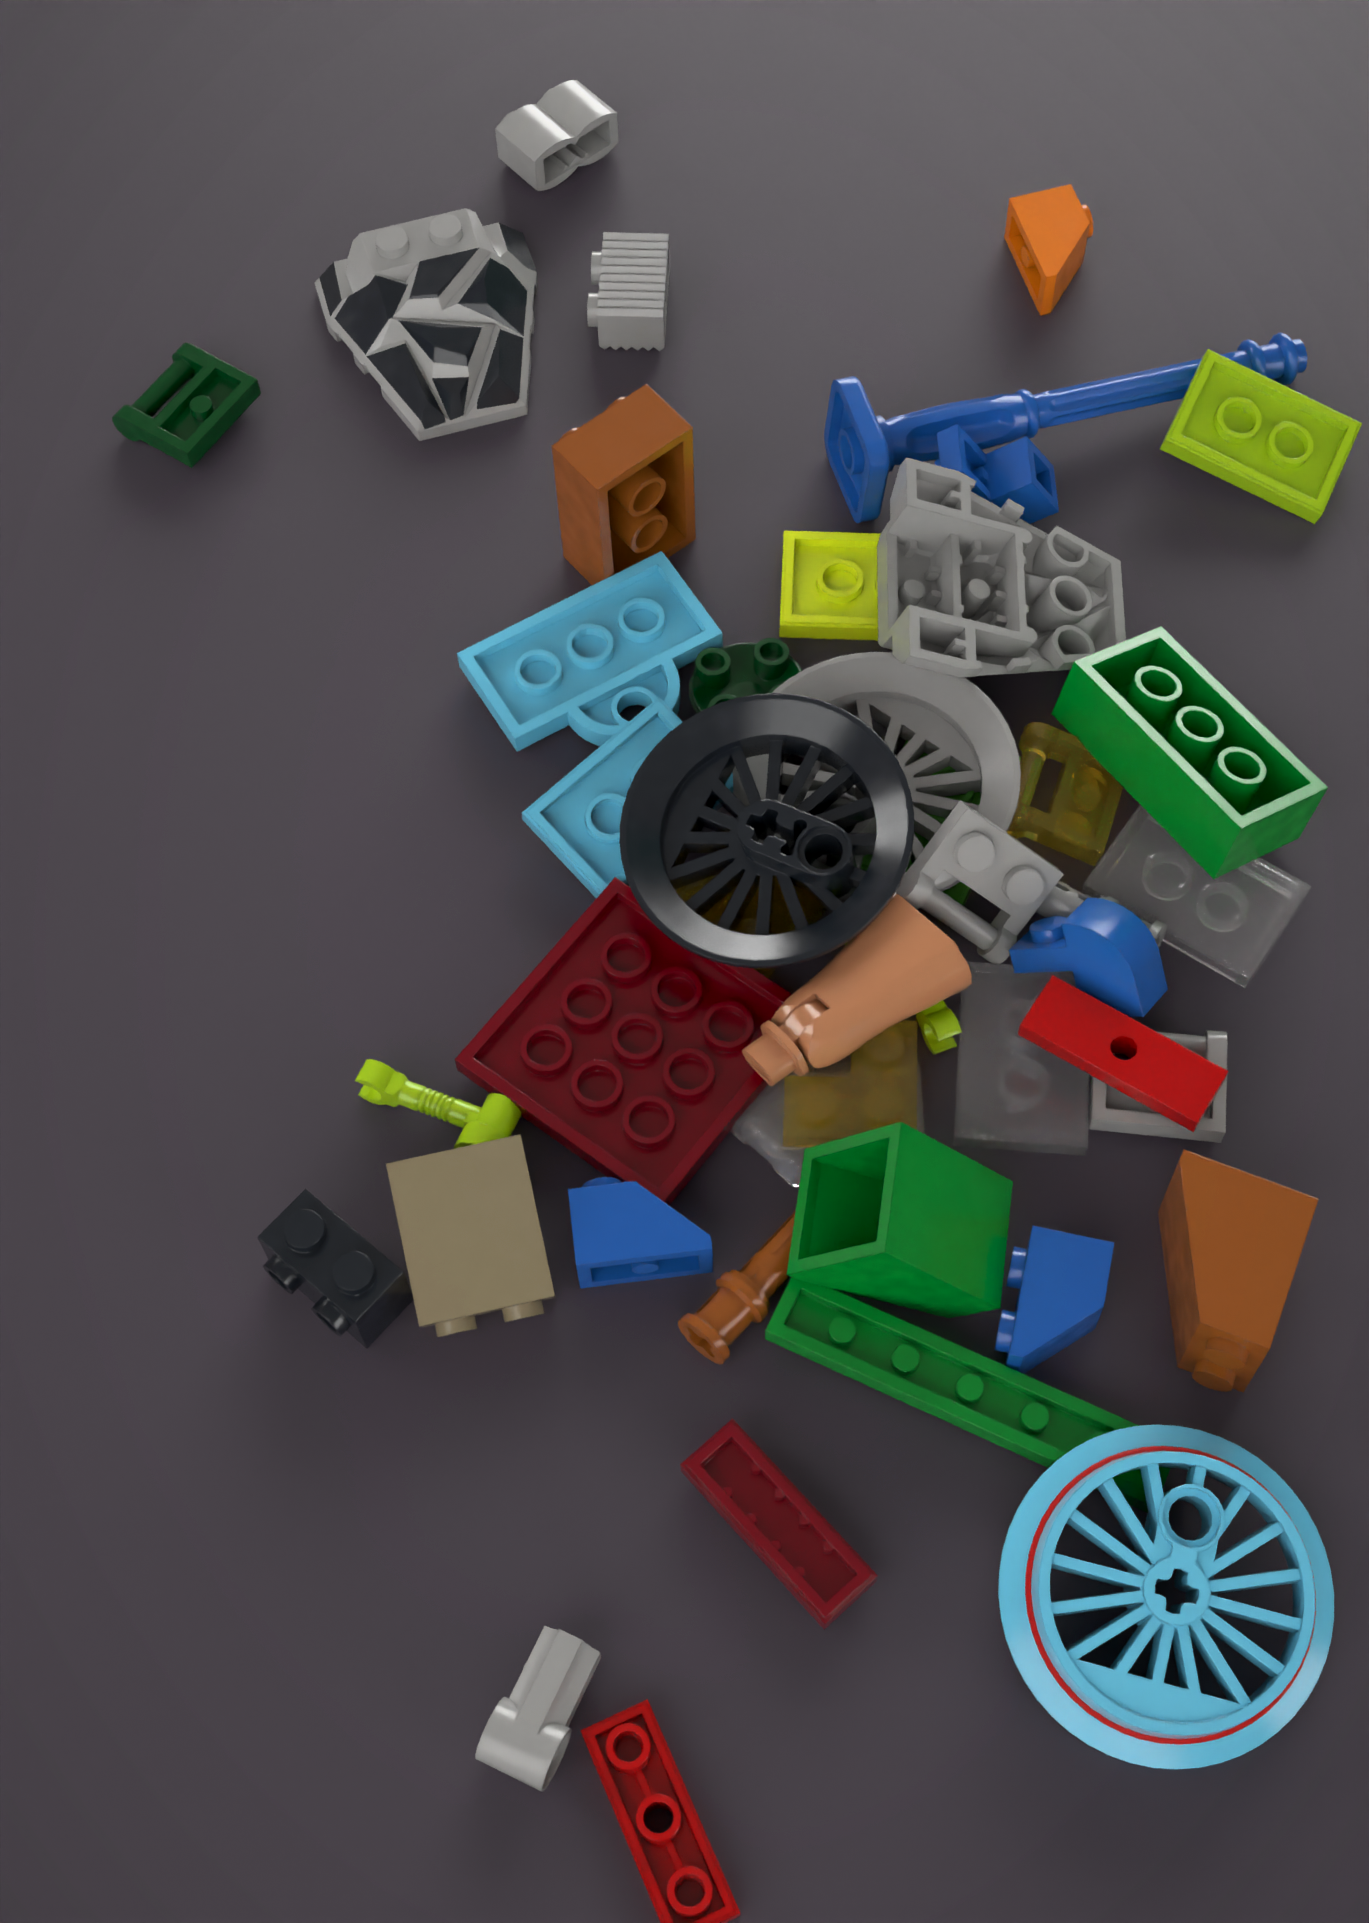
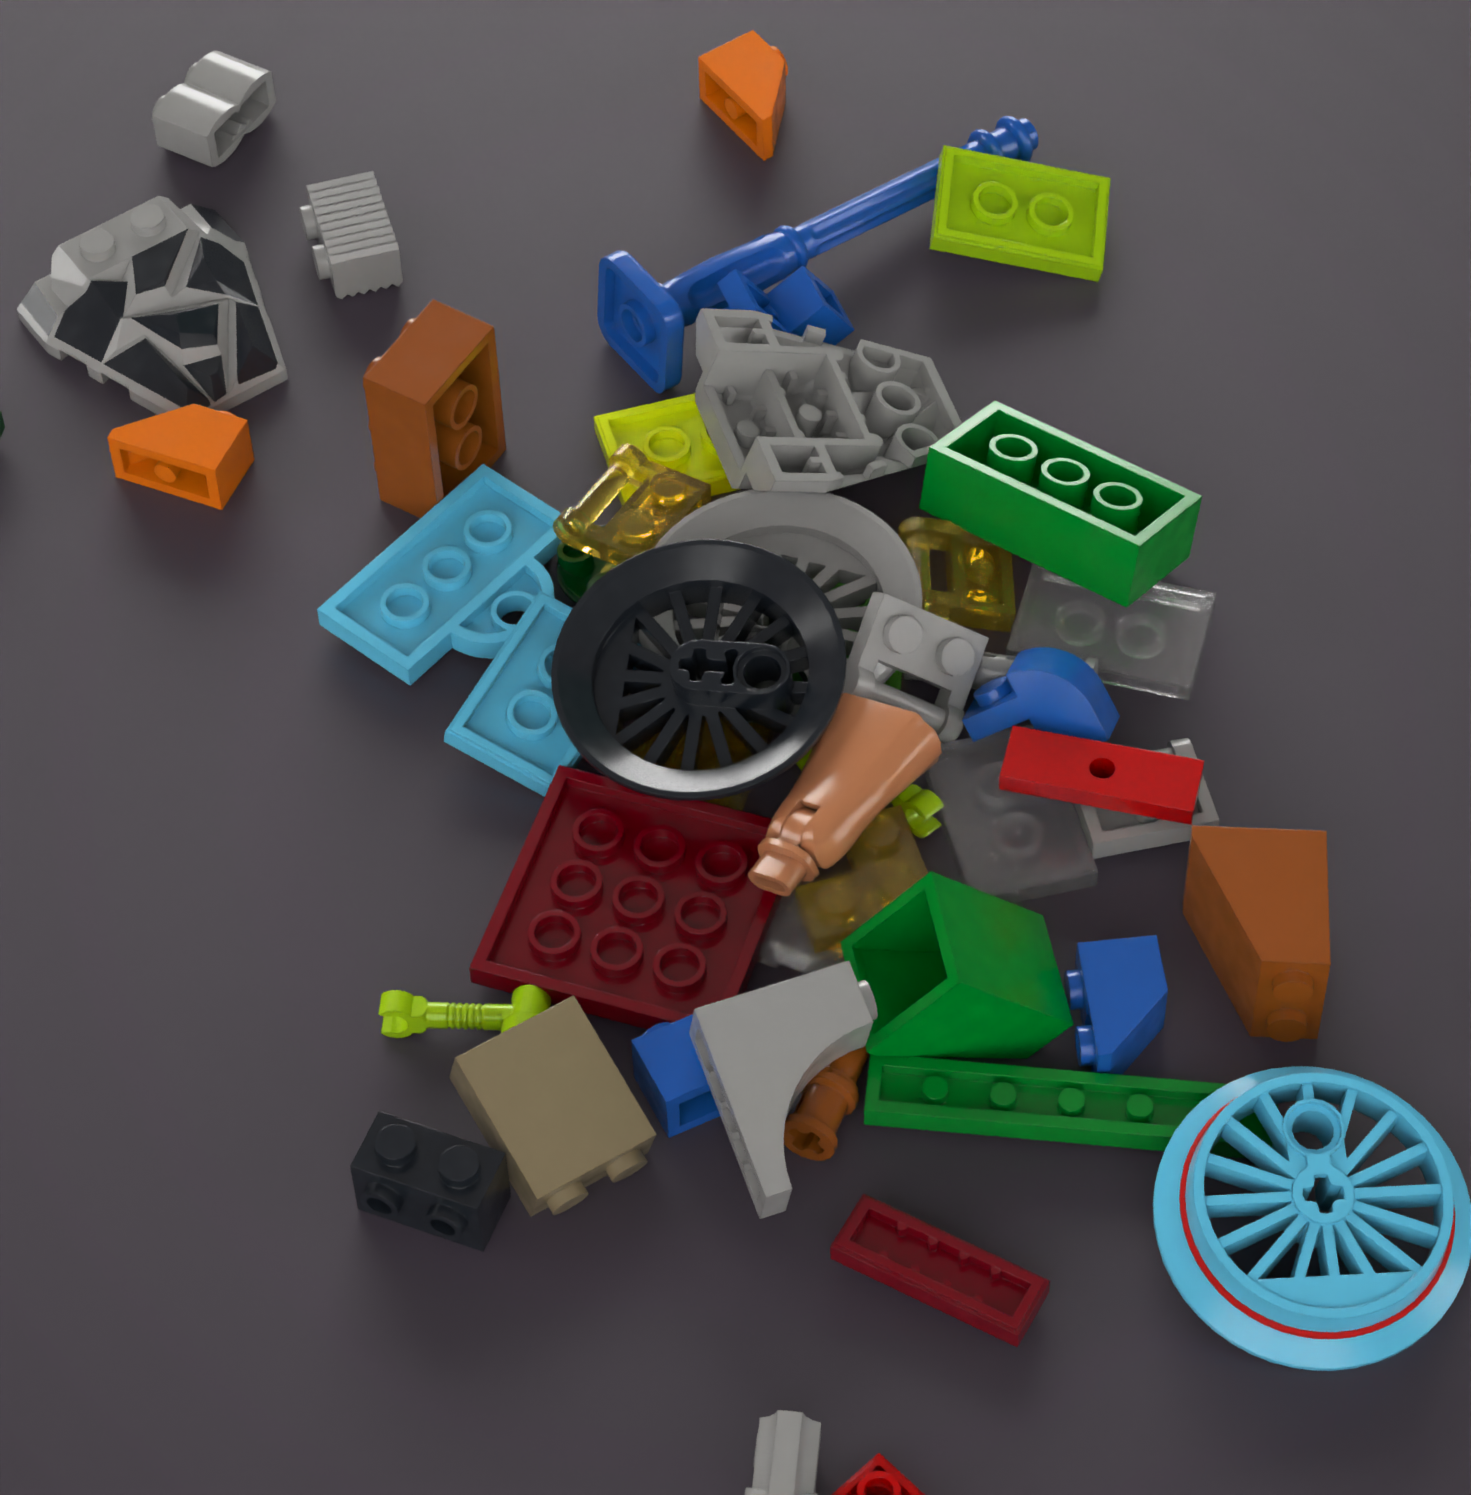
camera: 20 degrees left, 10 degrees down
none -> orange slope [107,404,255,510]
none -> clear yellow plate [553,443,712,566]
none -> light grey arch [689,961,878,1219]

